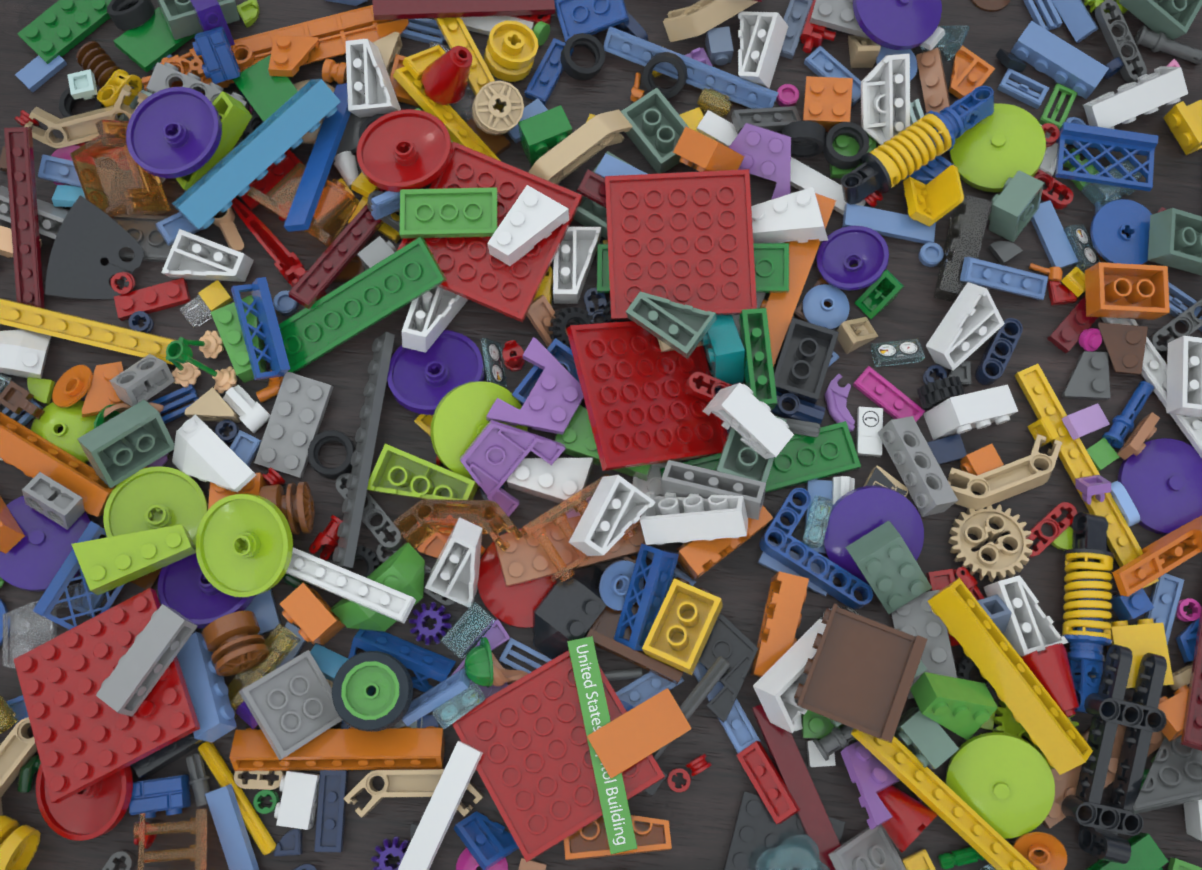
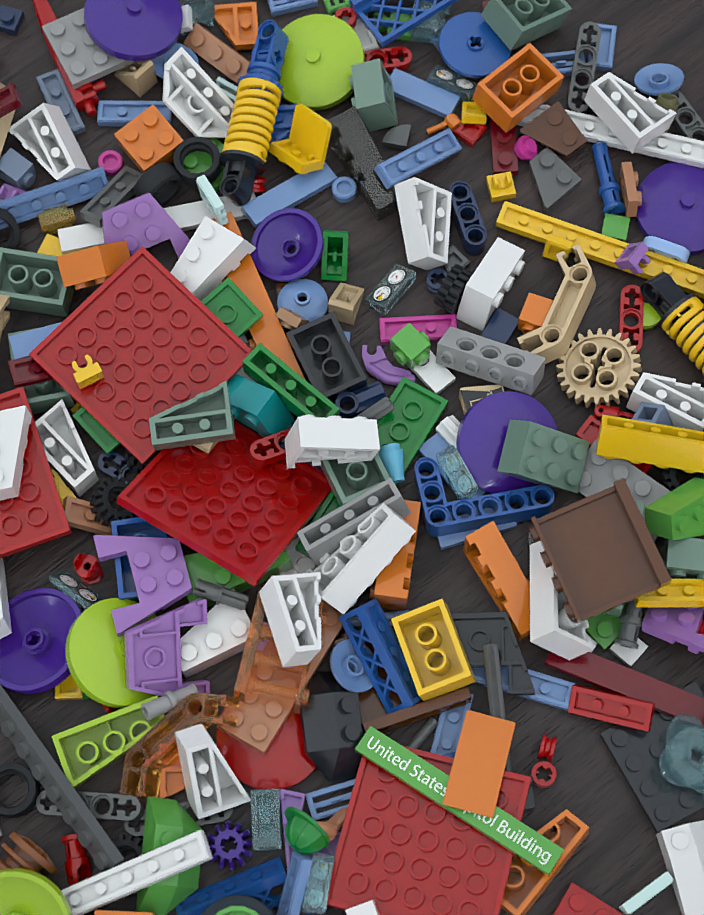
camera: 40 degrees left, 5 degrees down
lavender tile [1062,403,1110,440] -> none
none -> yellow tile [72,355,104,389]
none -> light grey pin [141,683,199,720]
none -> dark grey axle [193,578,249,610]
none -> light aqua tile [196,175,229,226]
none -> medium nougat plate [275,307,309,330]
none -> medium azure cone [379,443,405,484]
none -> bright green brick [390,323,431,370]
none -> yellow tile [486,172,516,202]

